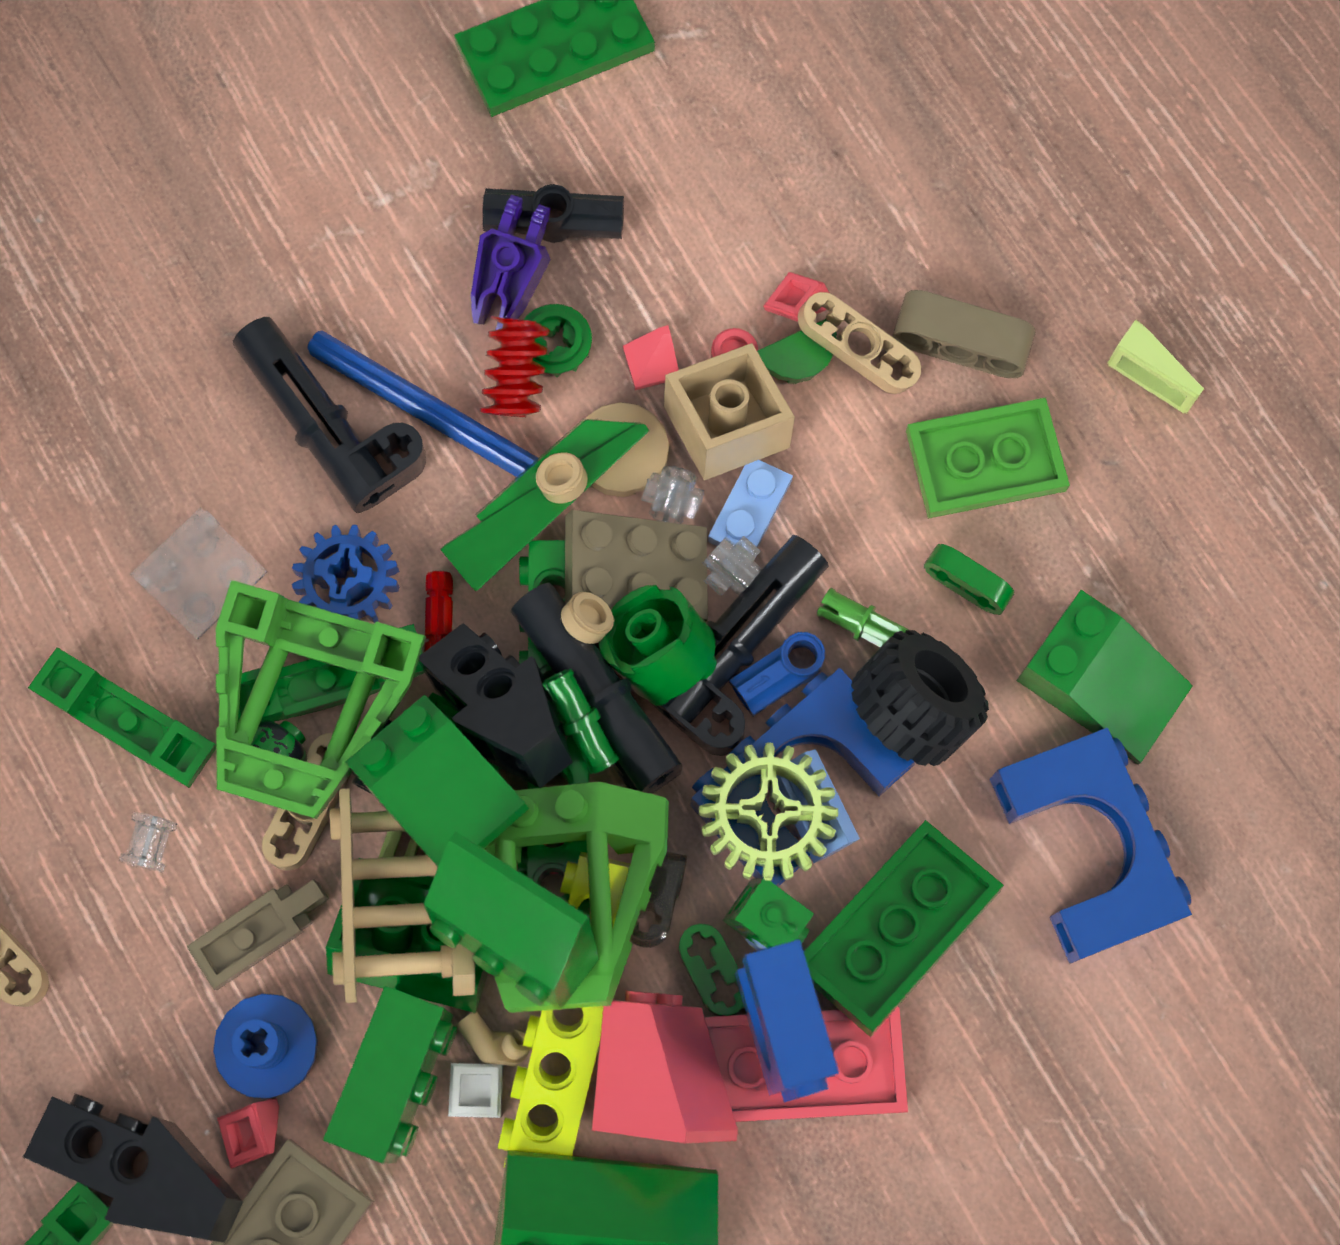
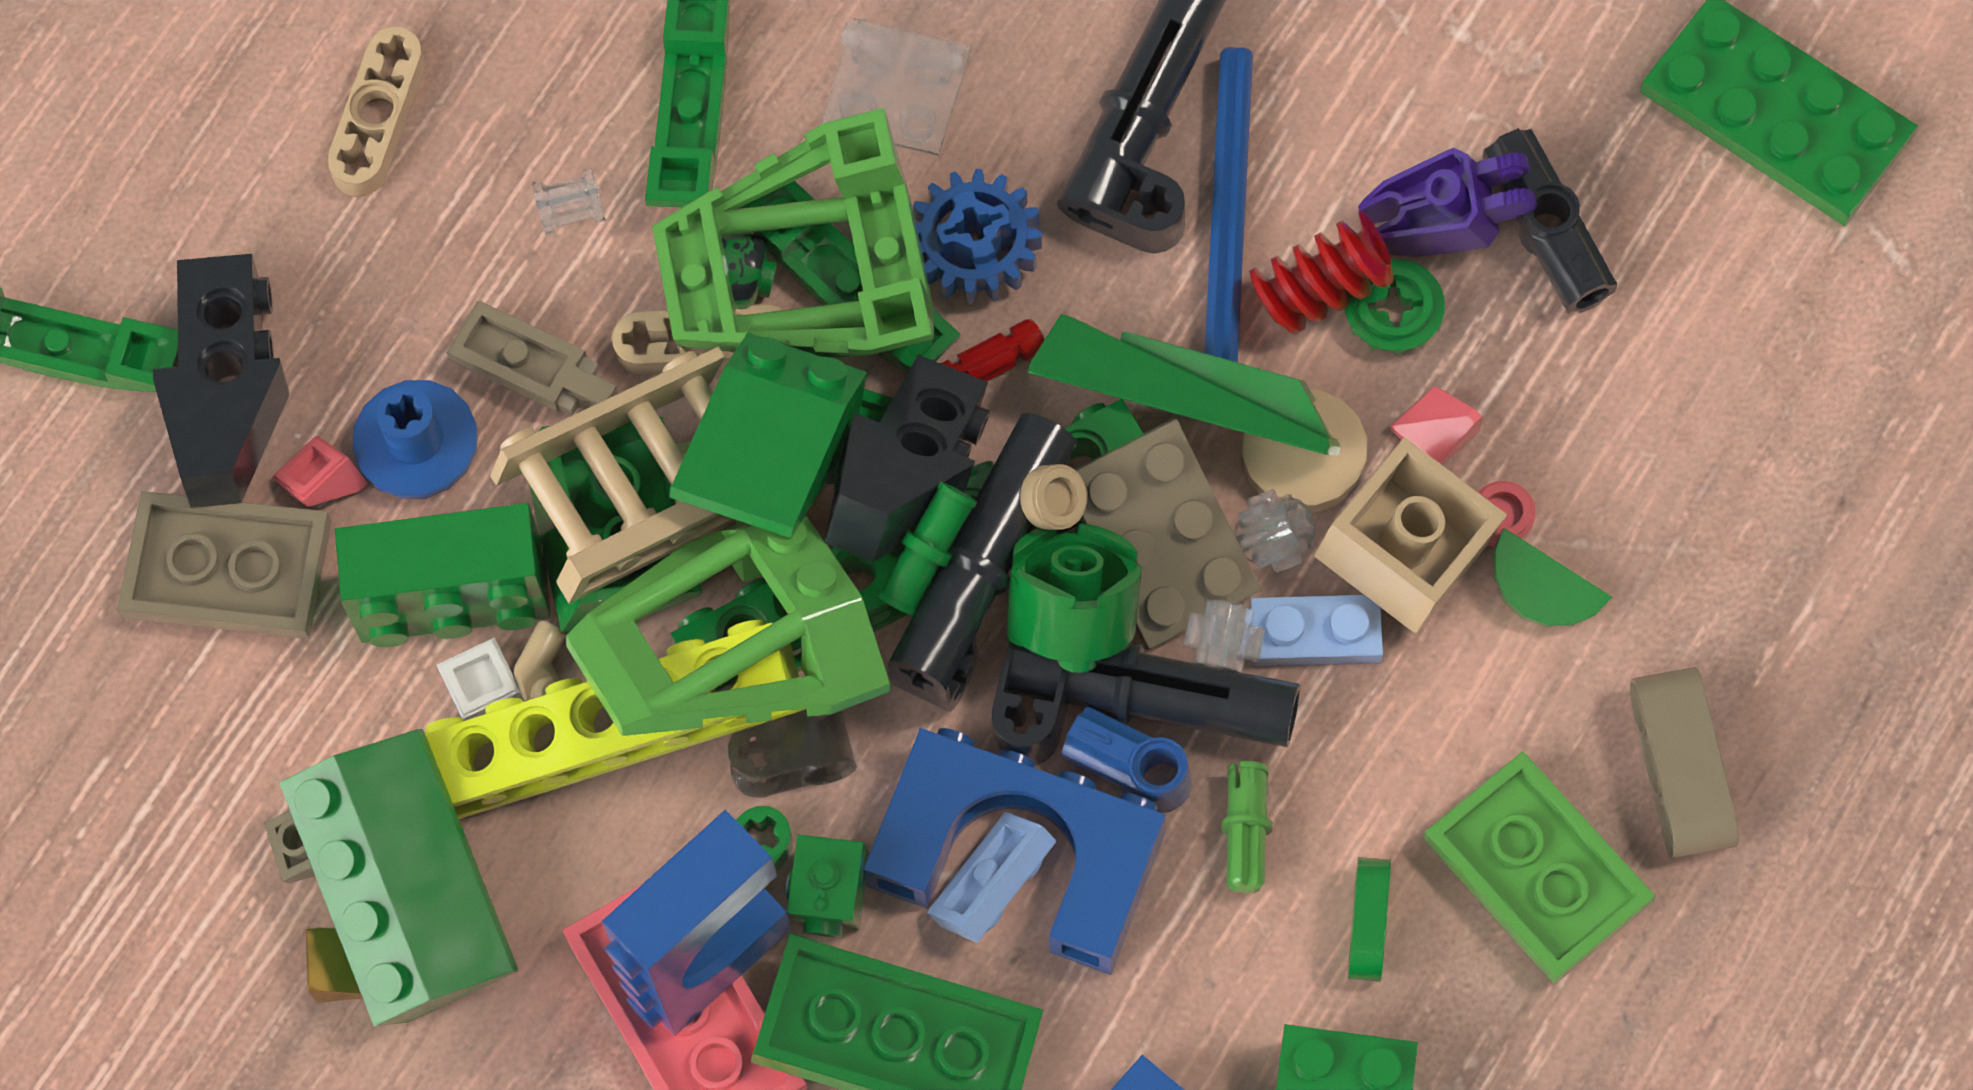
camera: 70 degrees right, 5 degrees down
green slope [424,831,599,1011] -> none
tan tile [536,453,588,504] -> none
coral slope [592,991,738,1143] -> none
yellowish green gear [699,742,838,881] -> none
coral slope [763,272,829,322] -> none
tan beam [798,292,921,394] -> none
black tyre [851,630,989,766] -> none
yellowish green slope [1107,320,1204,413] -> none

